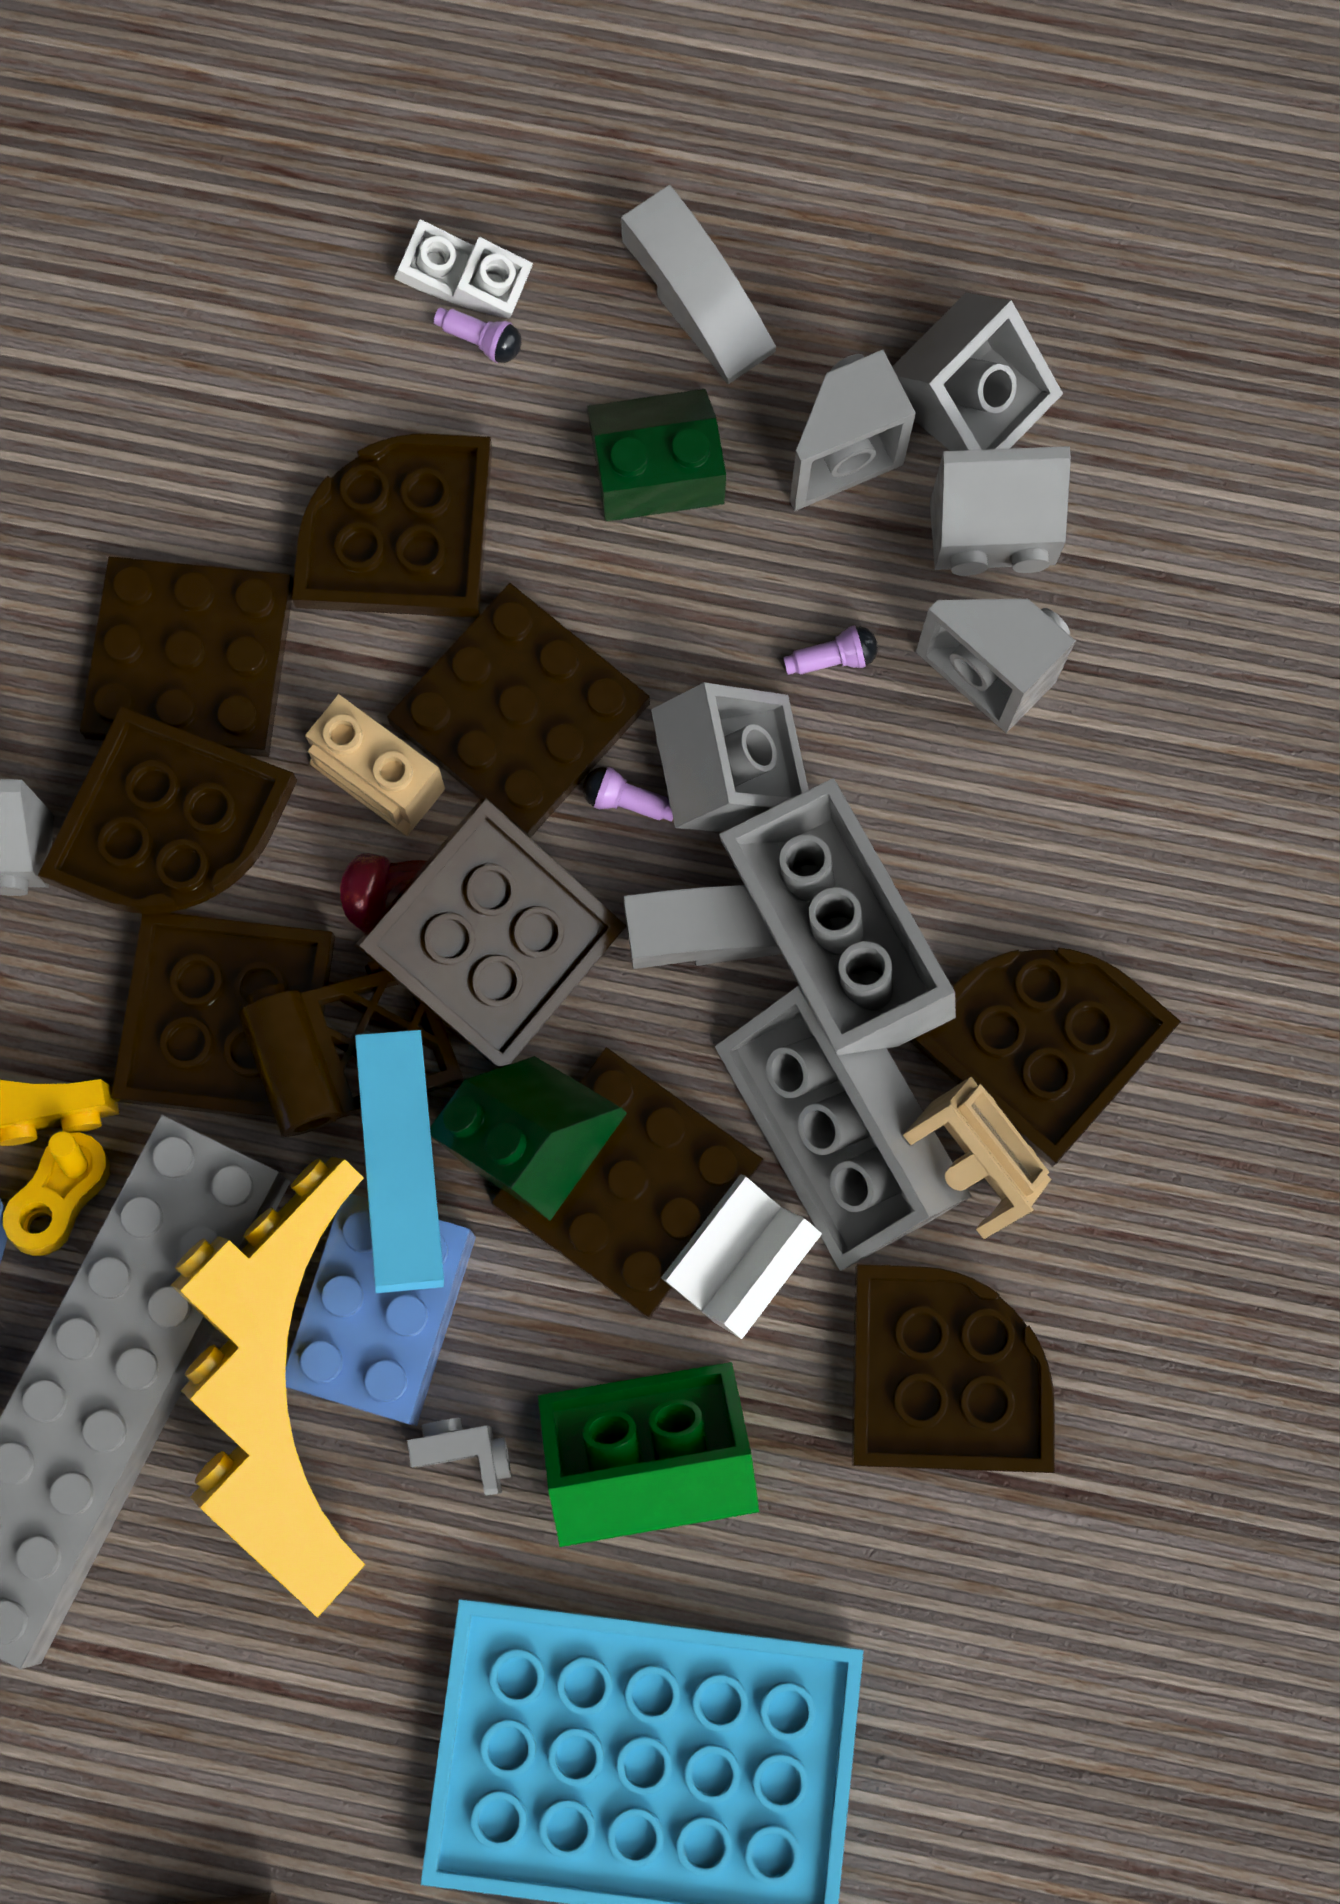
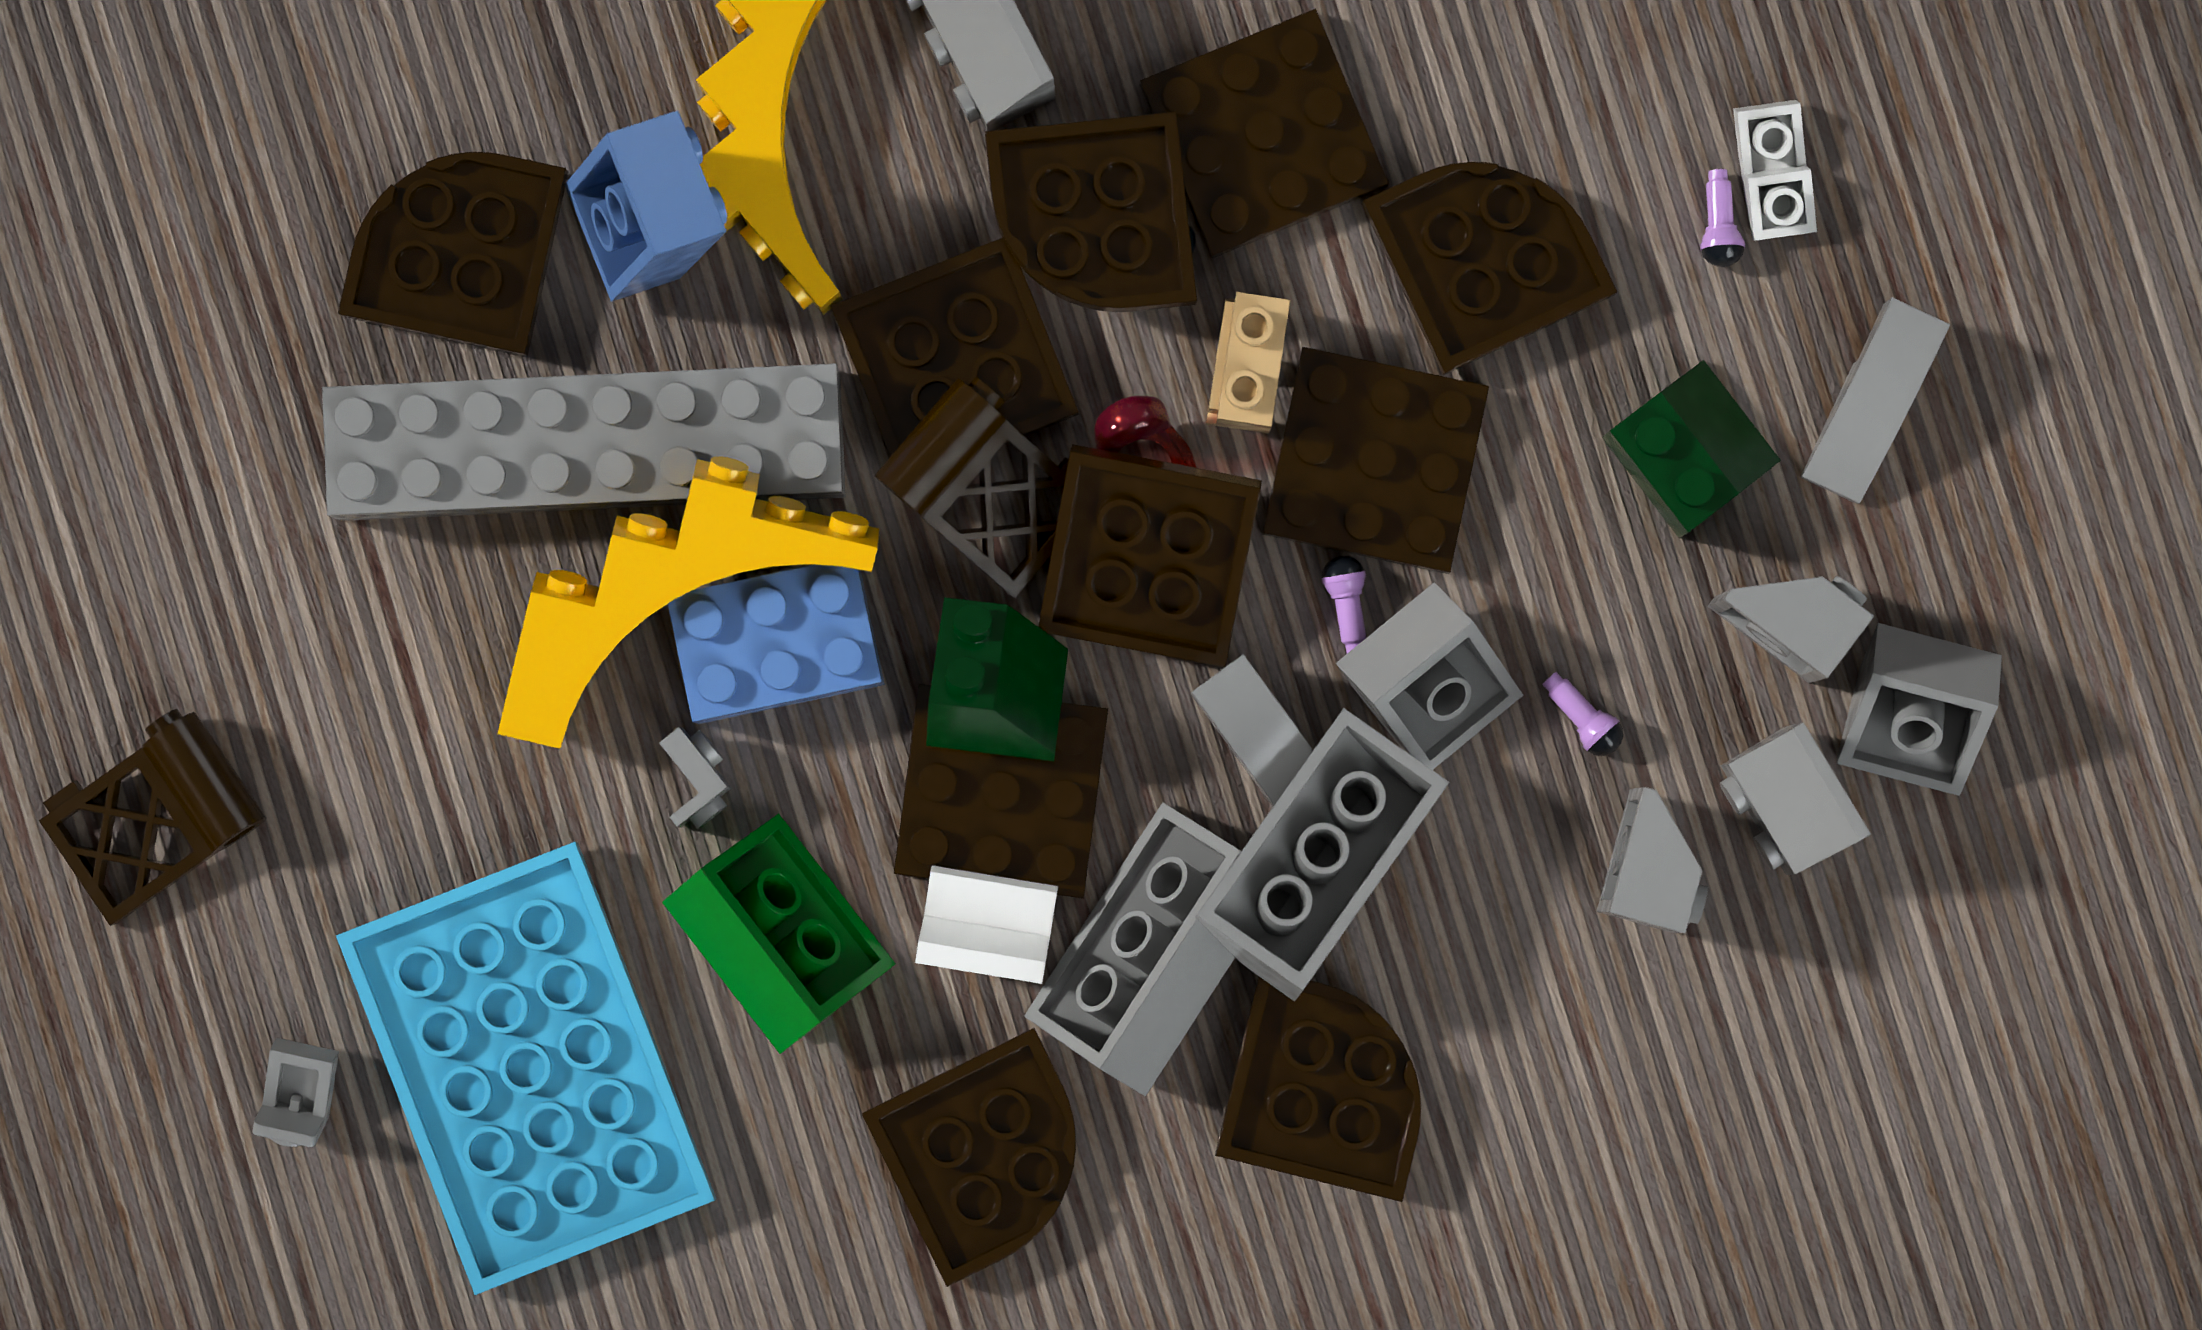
camera: 60 degrees right, 10 degrees up
yellow piece [3,1131,110,1256] -> none
medium azure tile [355,1030,444,1293] -> none
tan window [903,1077,1051,1239] -> none

